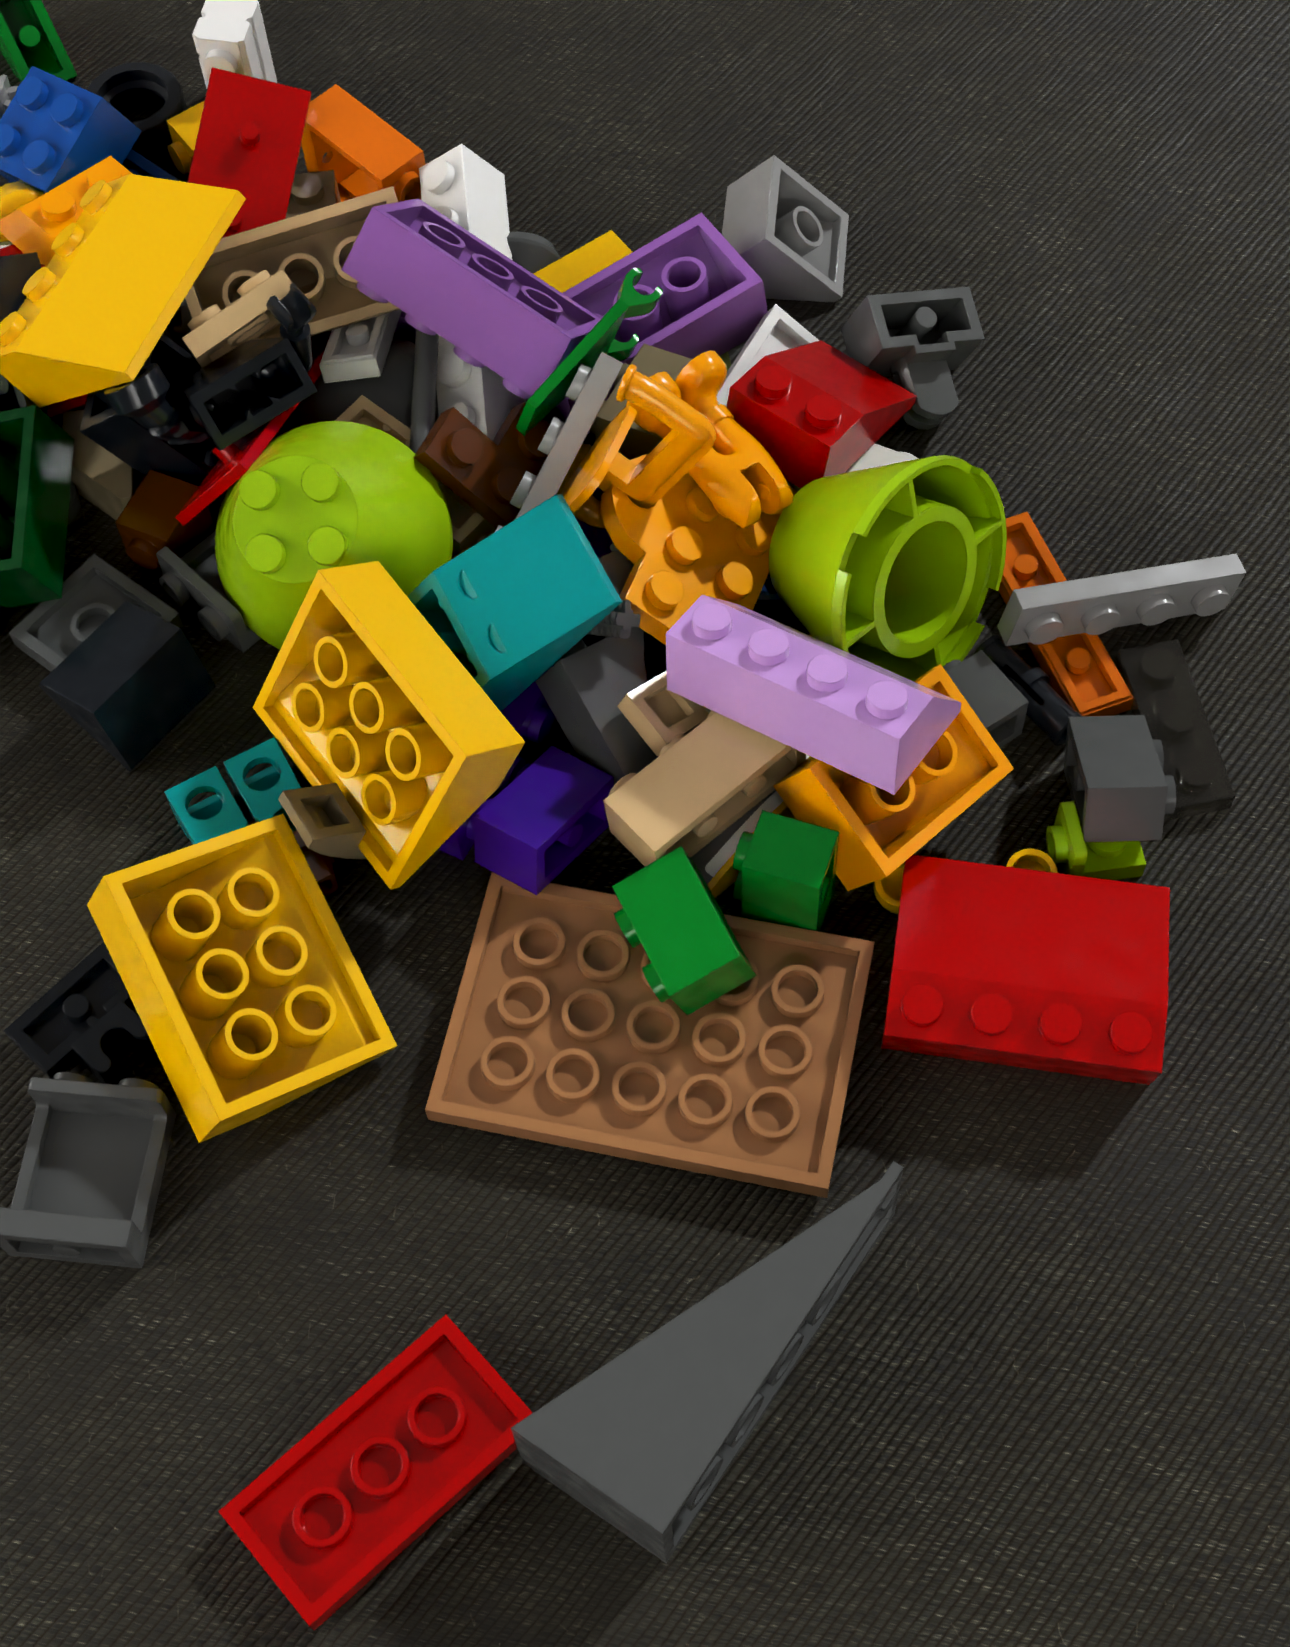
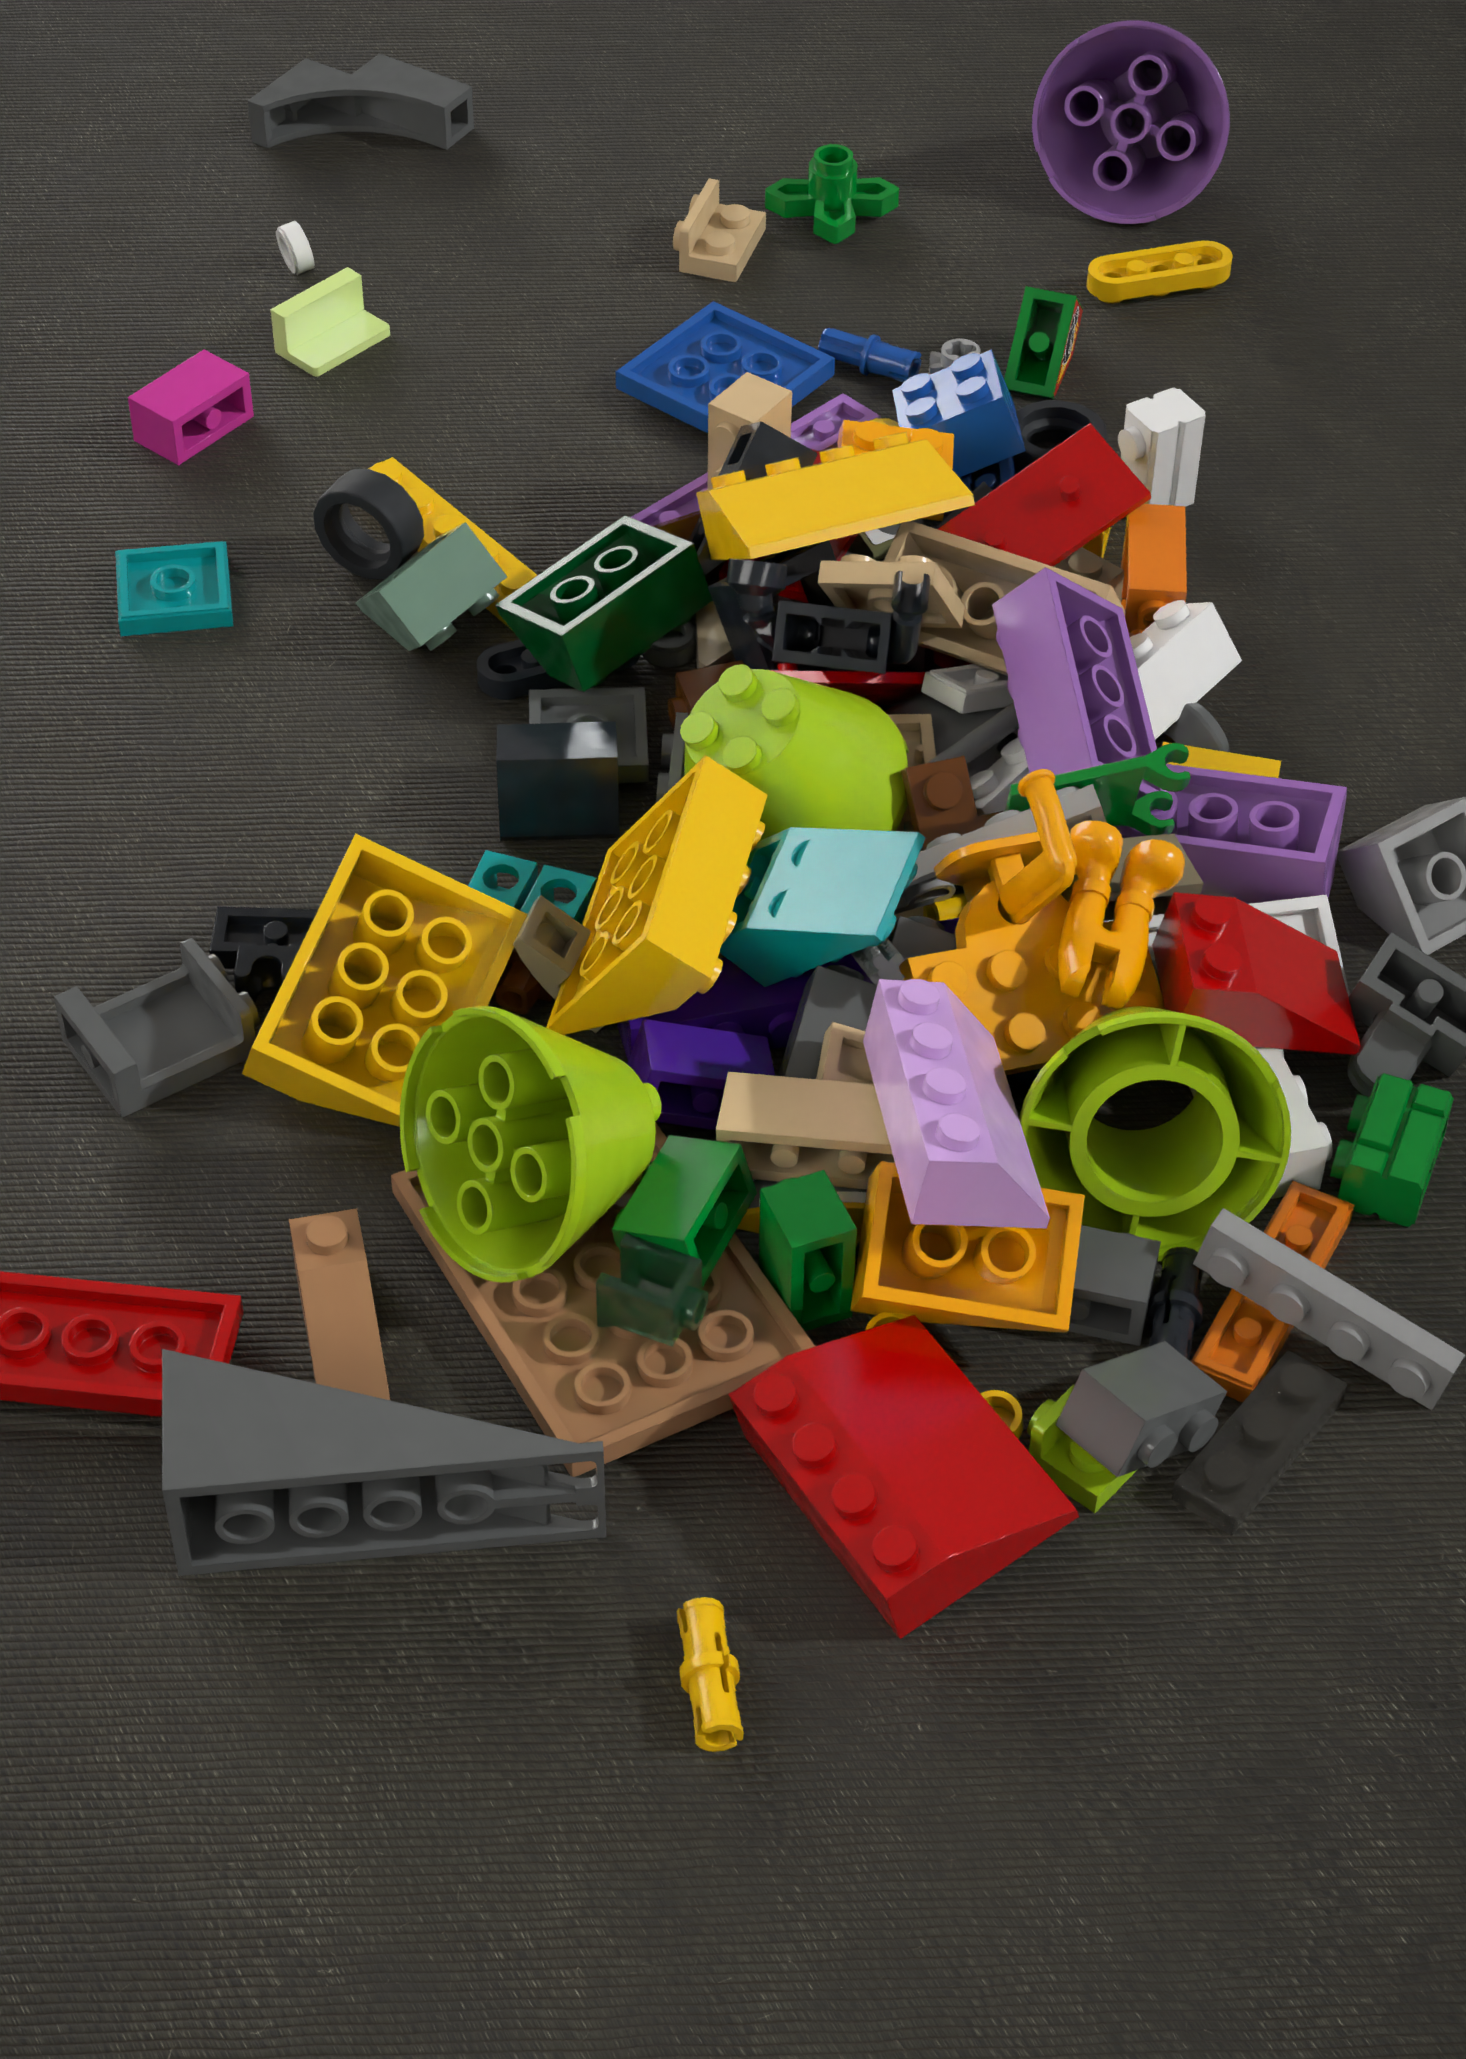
camera: 45 degrees right, 15 degrees down
none -> medium nougat slope [289,1208,390,1400]
none -> lime cone [400,1006,662,1282]
none -> clear green window [596,1233,709,1347]
none -> yellow pin [677,1597,744,1752]
none -> green brick [1330,1073,1454,1227]

